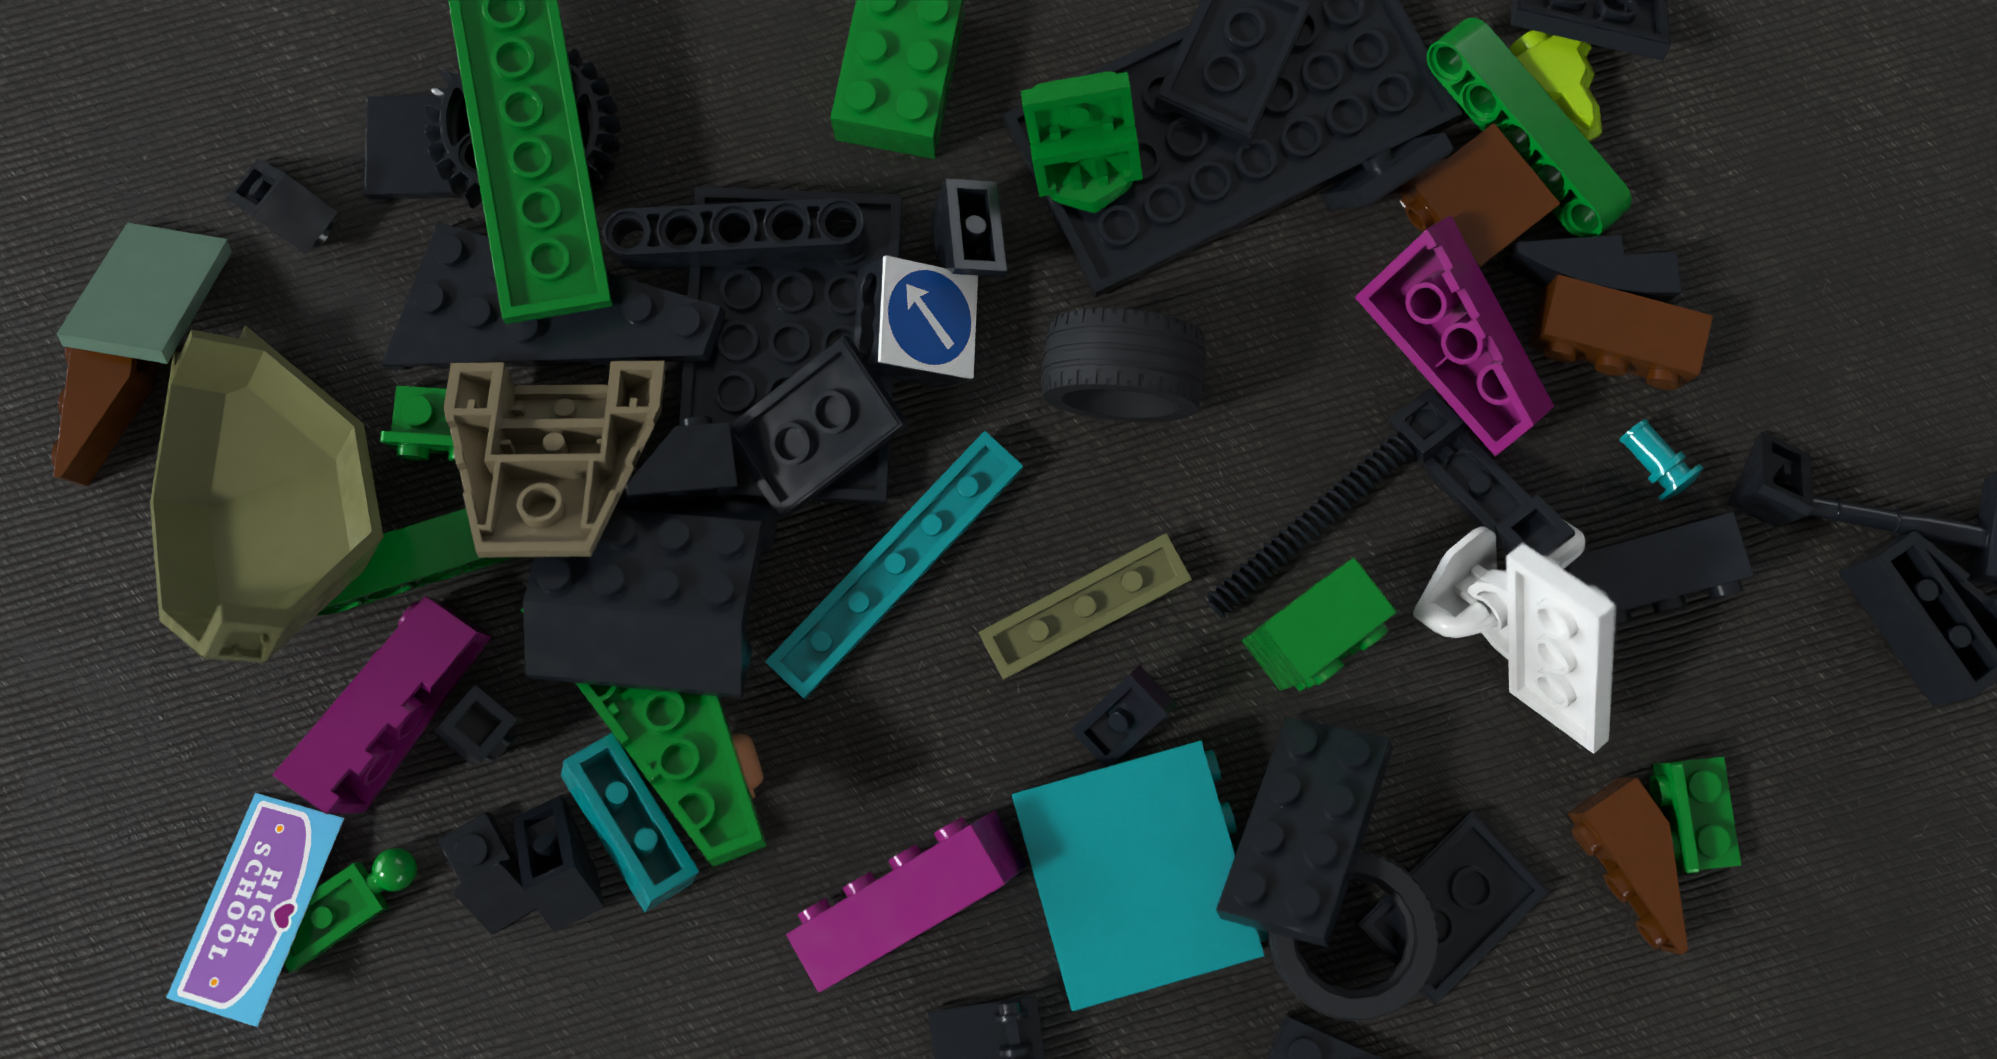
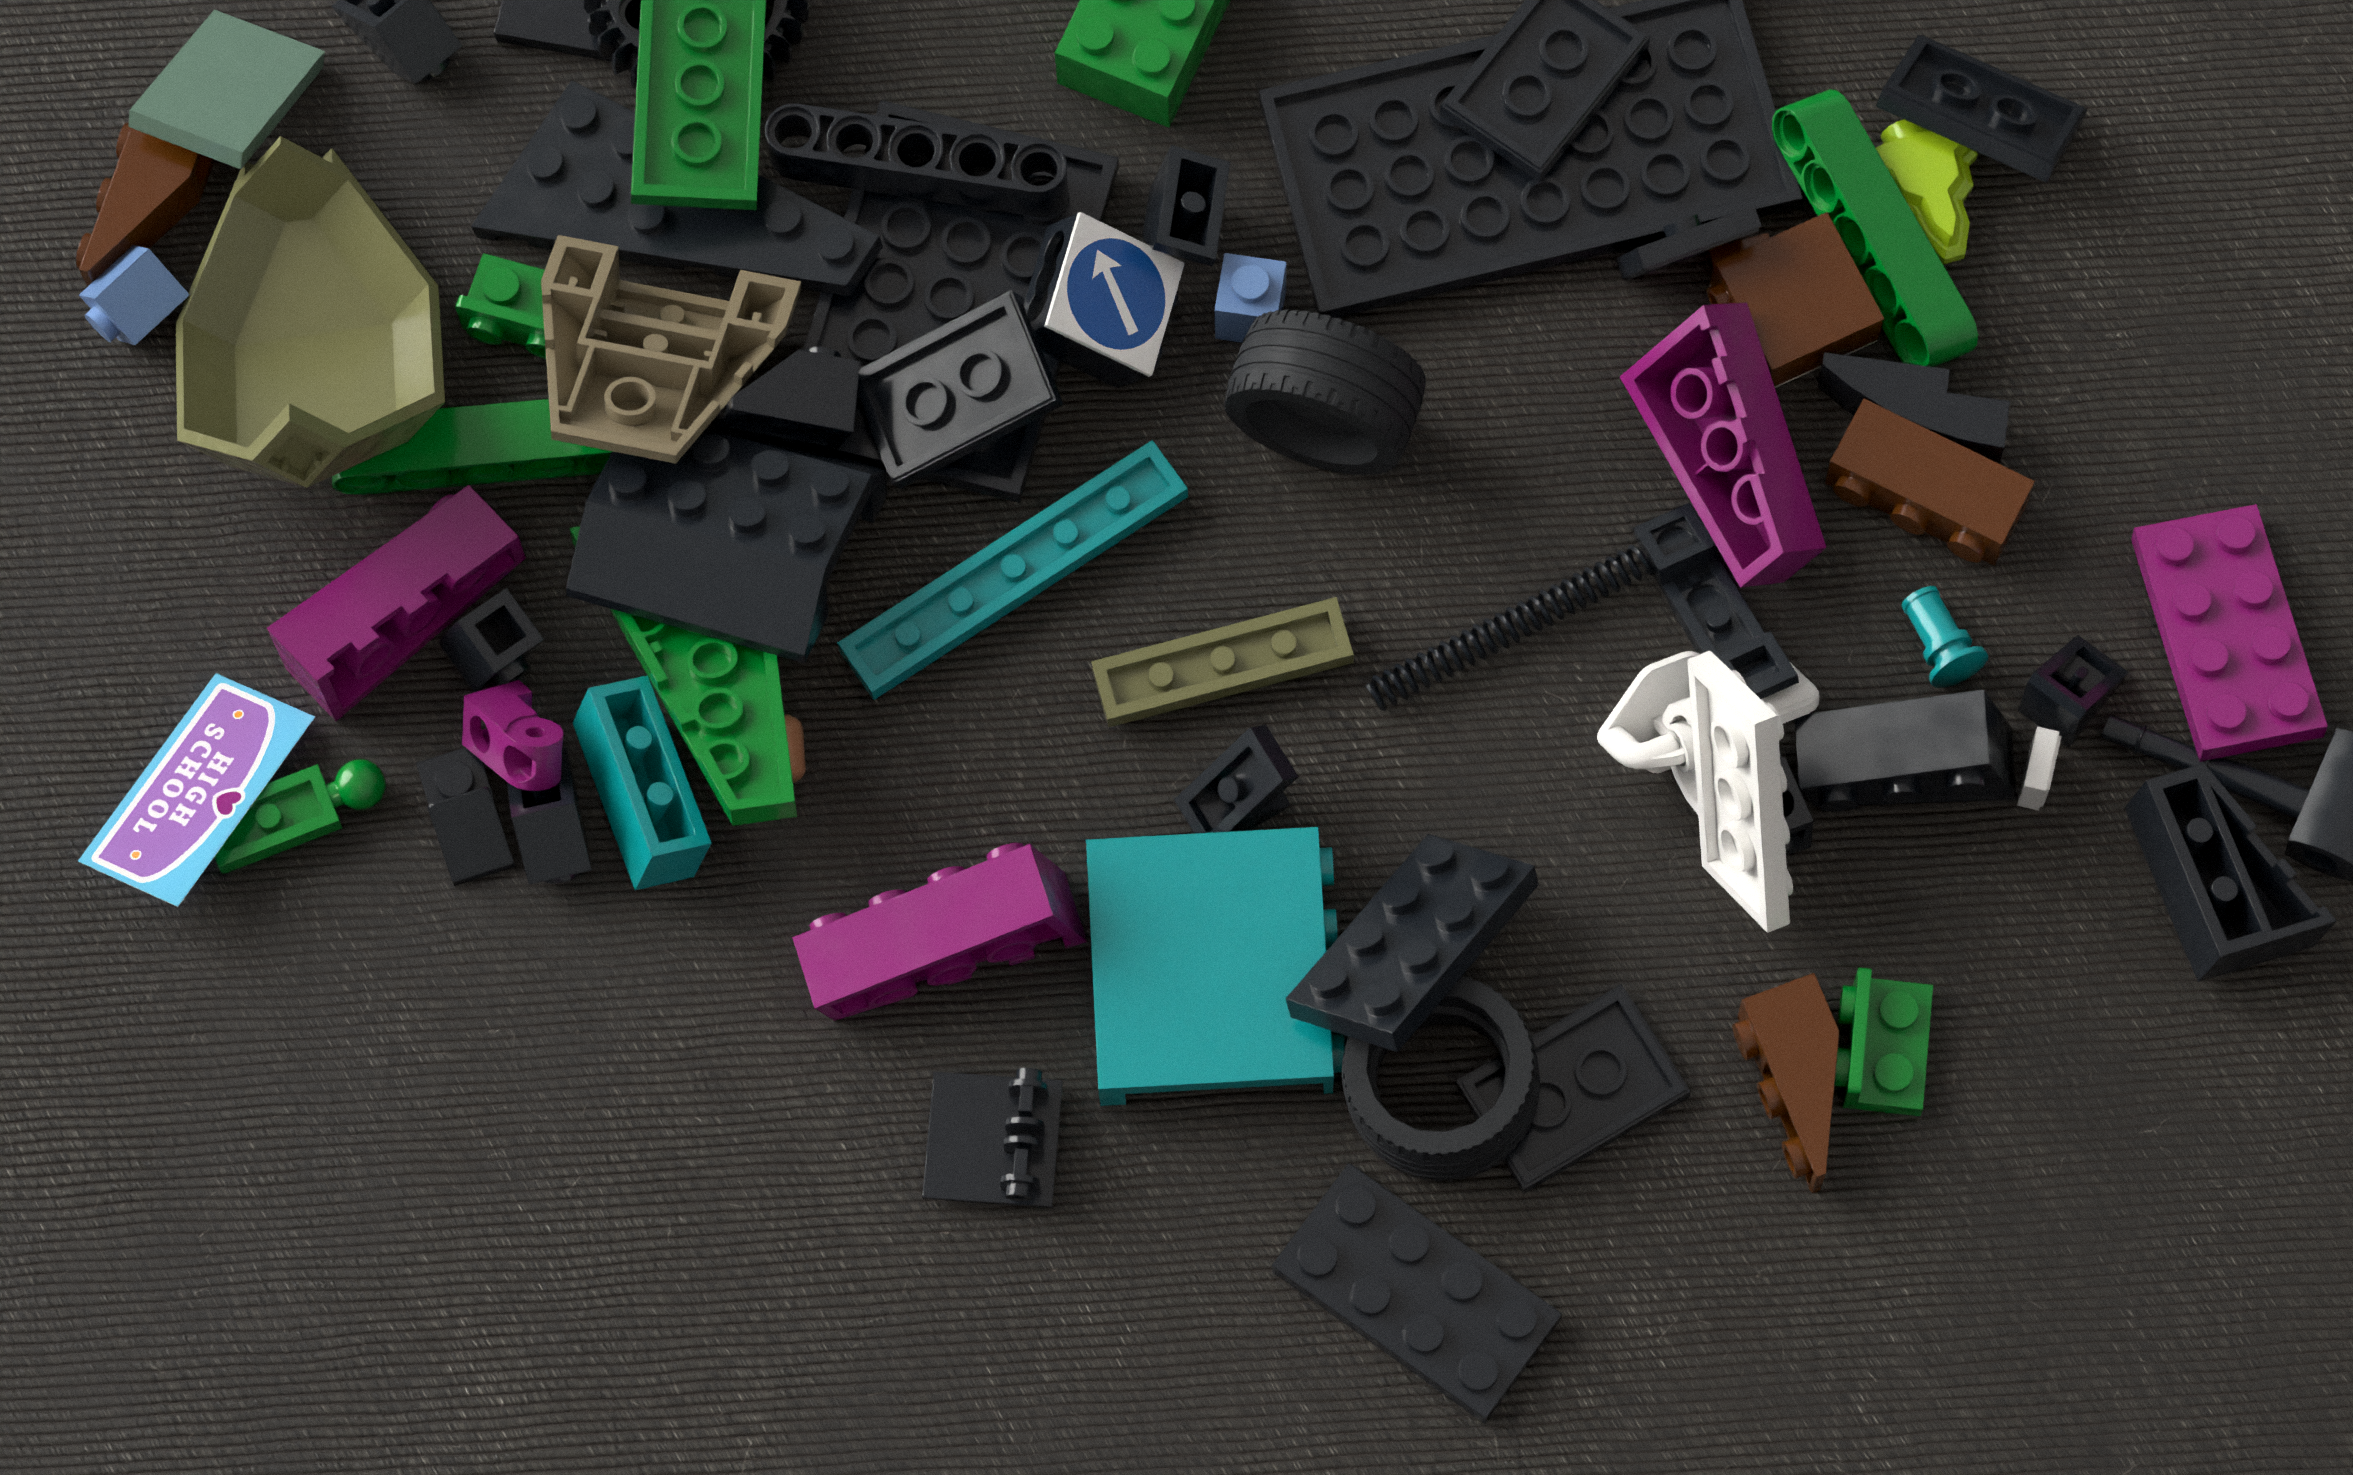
camera: 15 degrees right, 10 degrees down
green piece [1021,71,1143,213] -> none
green brick [1241,557,1396,692] -> none
none -> medium blue brick [79,245,190,345]
none -> magenta leg [462,680,563,791]
none -> medium blue brick [1214,253,1287,342]
none -> white tile [2017,726,2062,811]
none -> magenta plate [2131,504,2328,762]

